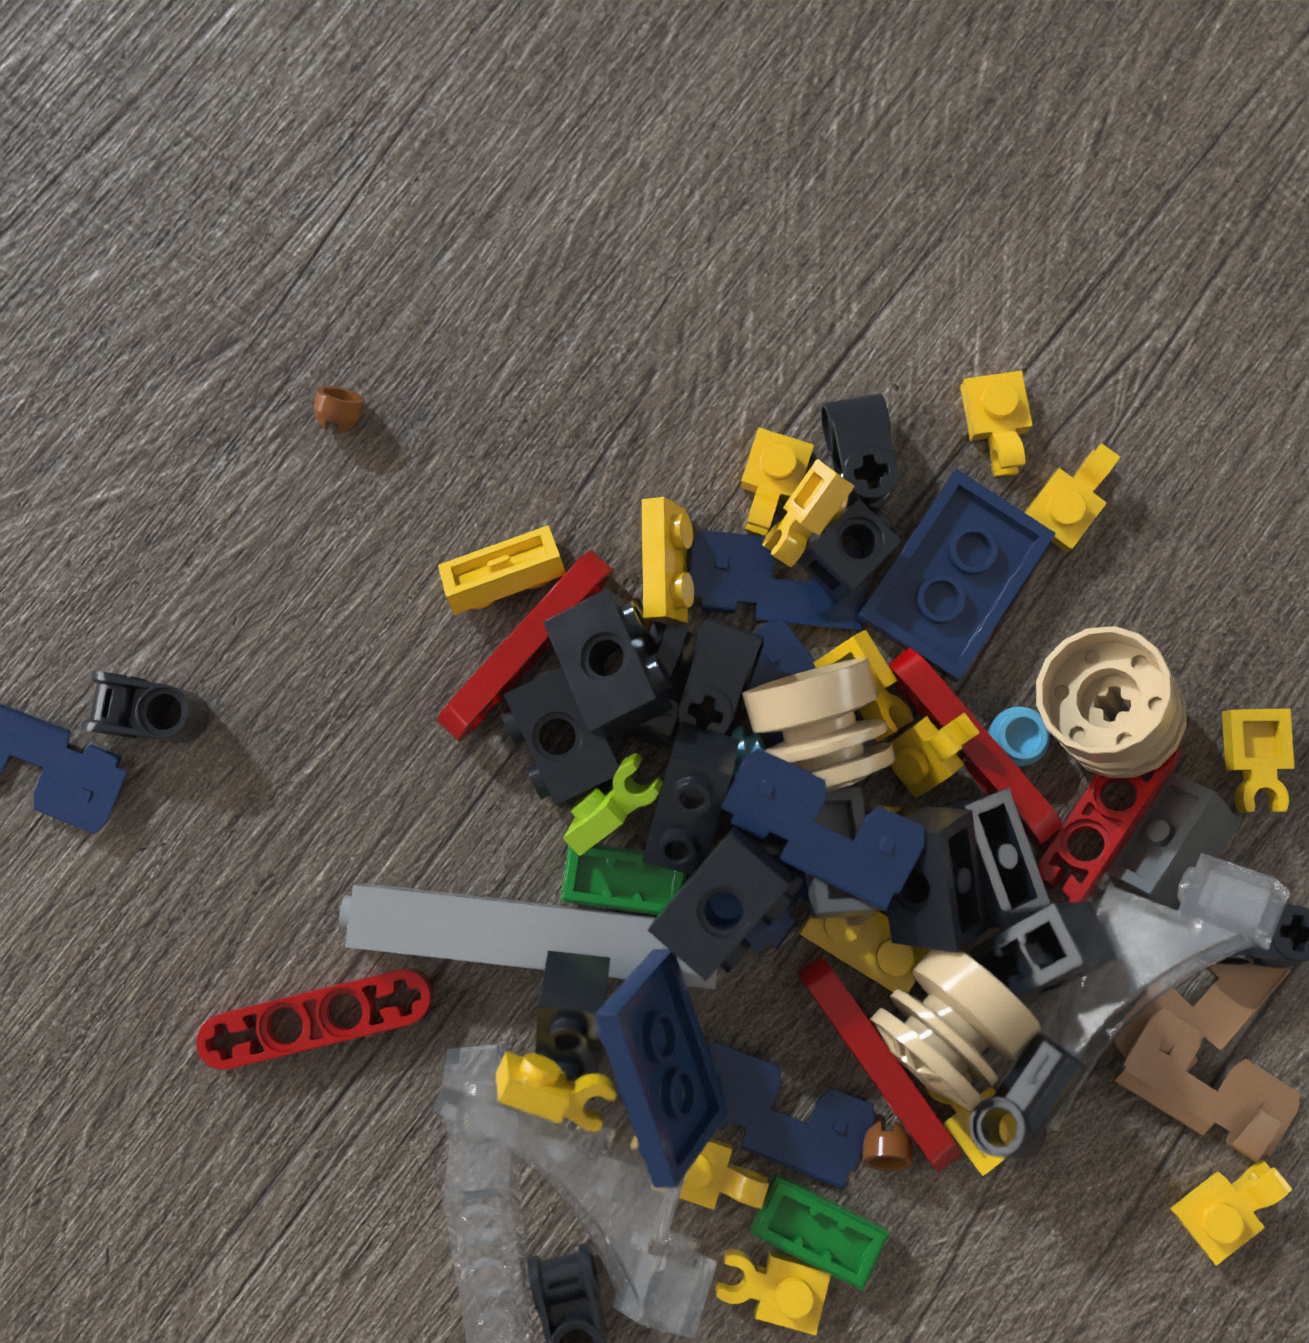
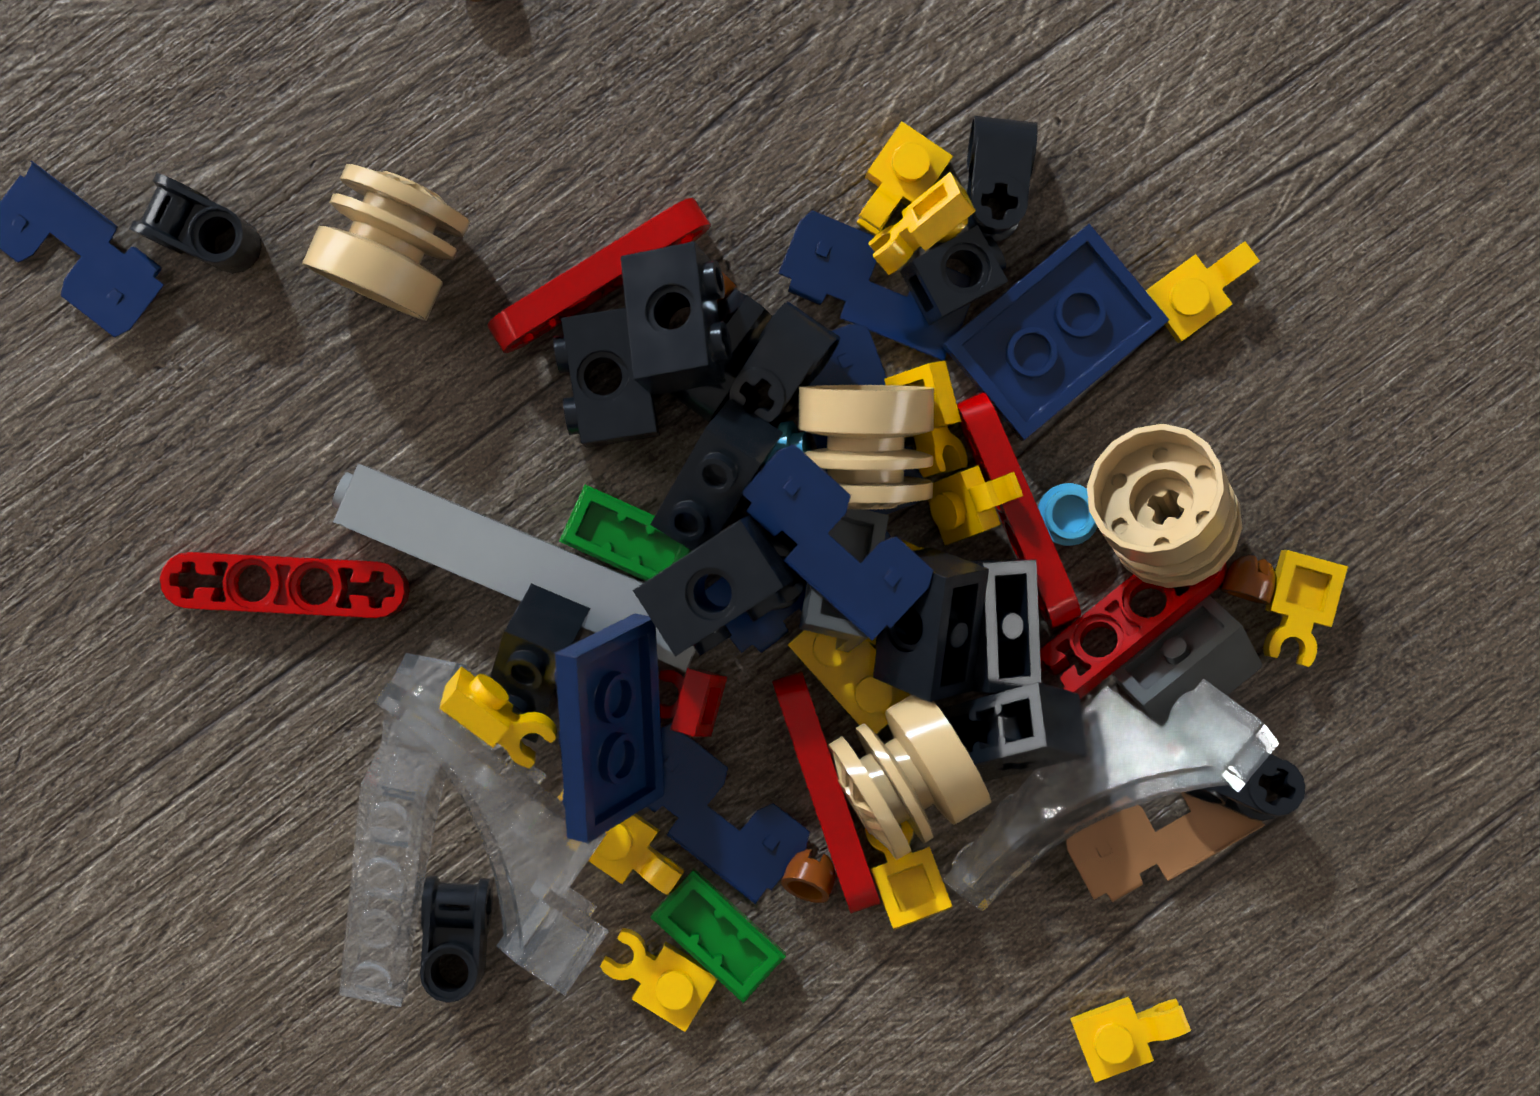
camera: 15 degrees right, 5 degrees up
yellow plate [438,525,566,615] -> none
lime plate [563,753,664,856] -> none
yellow plate [642,497,694,625] -> none
yellow plate [960,370,1033,478] -> none
black piece [969,1033,1088,1159] -> none
medium nougat piece [1113,1008,1301,1162] -> none
none -> tan wheel [302,164,470,321]
none -> red tile [659,668,727,737]
none -> dark orange hinge [1221,554,1276,605]

